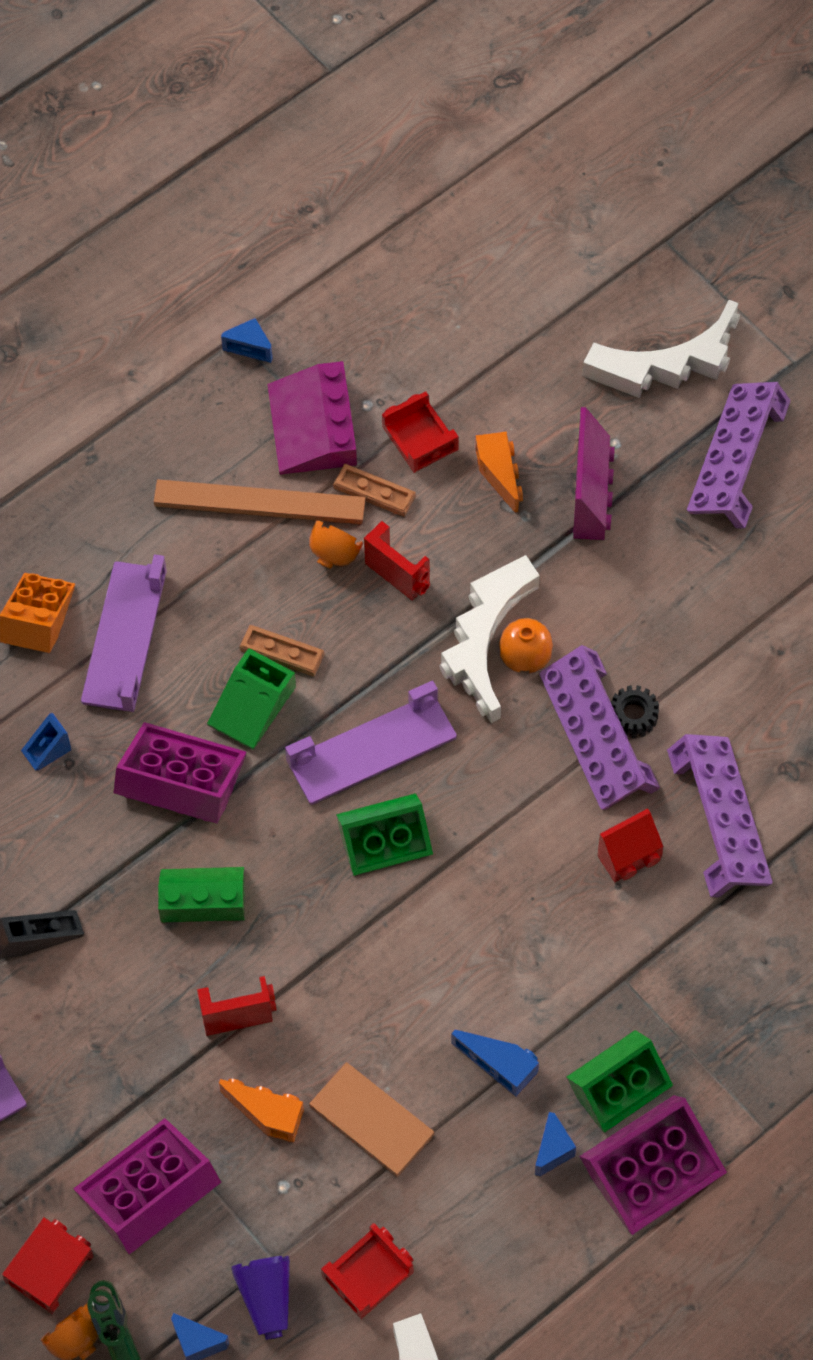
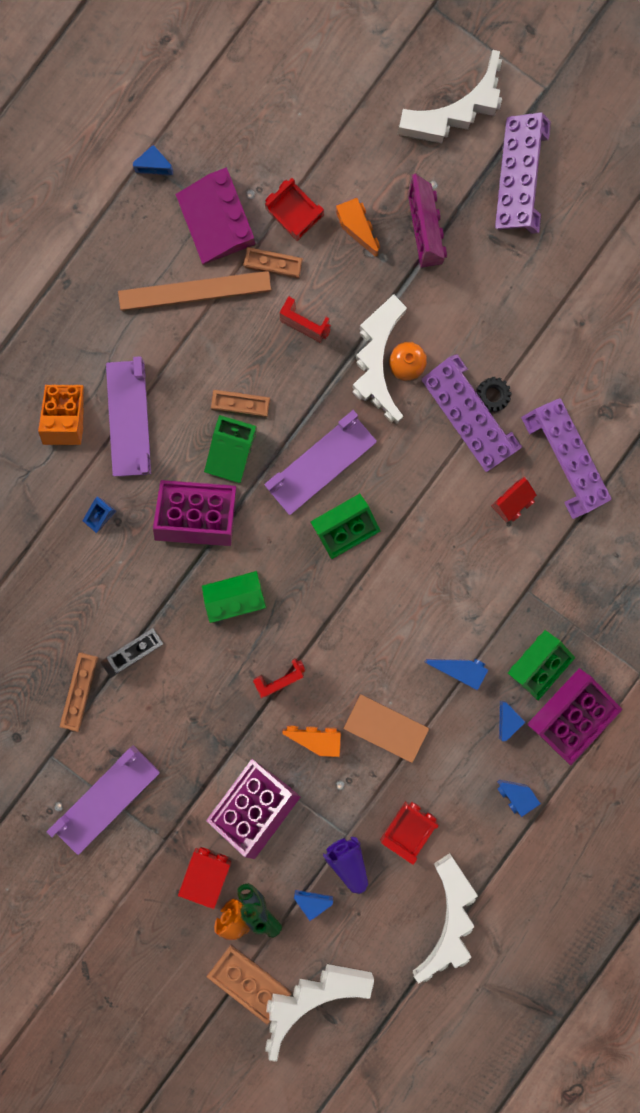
camera: 15 degrees left, 25 degrees up
orange cylinder [309,521,364,569] -> none
none -> blue slope [497,780,541,817]

